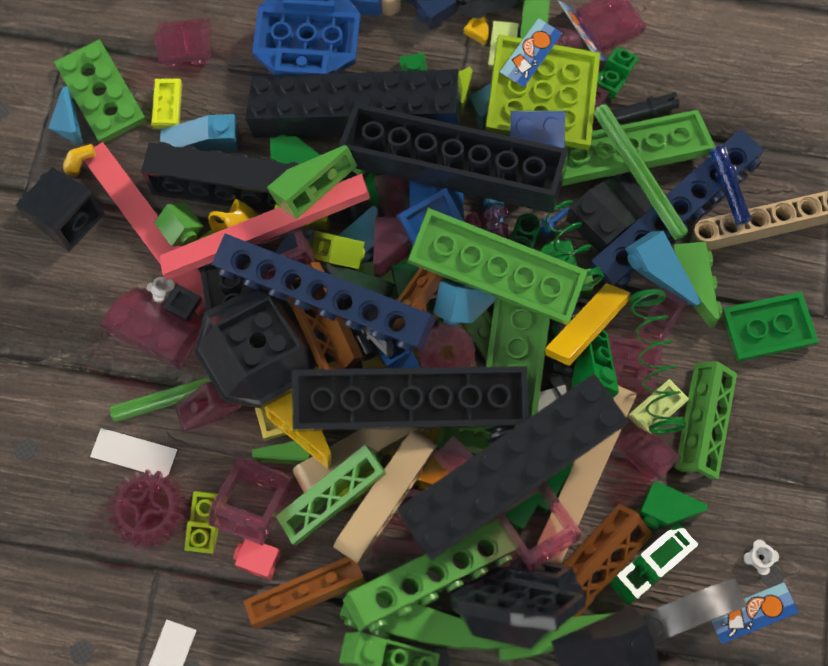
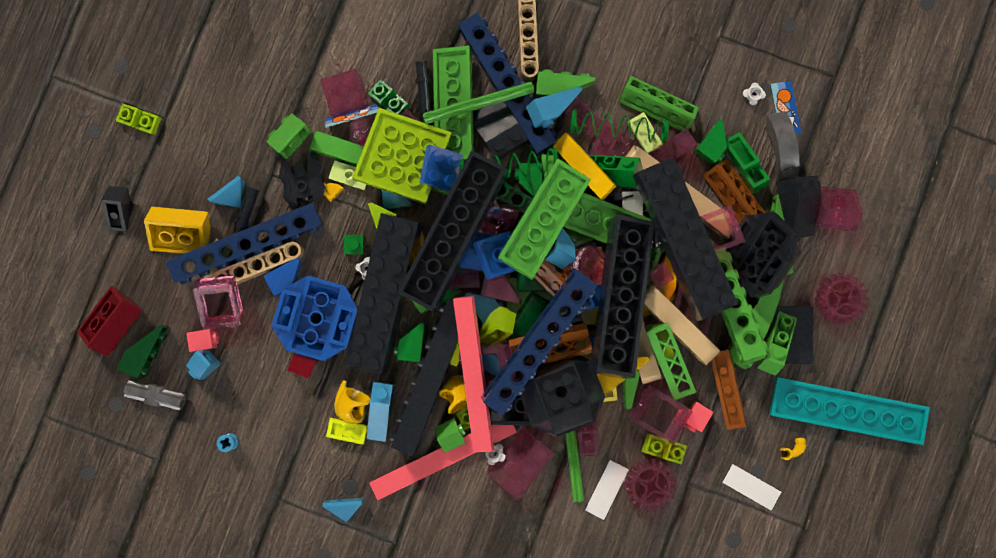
camera: 80 degrees left, 15 degrees up
black slope [15,167,105,252] -> none
bright green plate [54,39,147,143] -> none
yellow arm [63,144,96,177] -> none
clear pink slope [154,18,212,67] -> none
black plate [163,284,202,323] -> none
bright green slope [267,145,357,219] -> none
sticker [500,18,562,87] -> none
clear blue pin [709,145,752,226] -> none
green plate [722,292,819,362] -> none
none -> dark red panel [287,353,319,378]
none -> yellow piece [334,380,371,424]

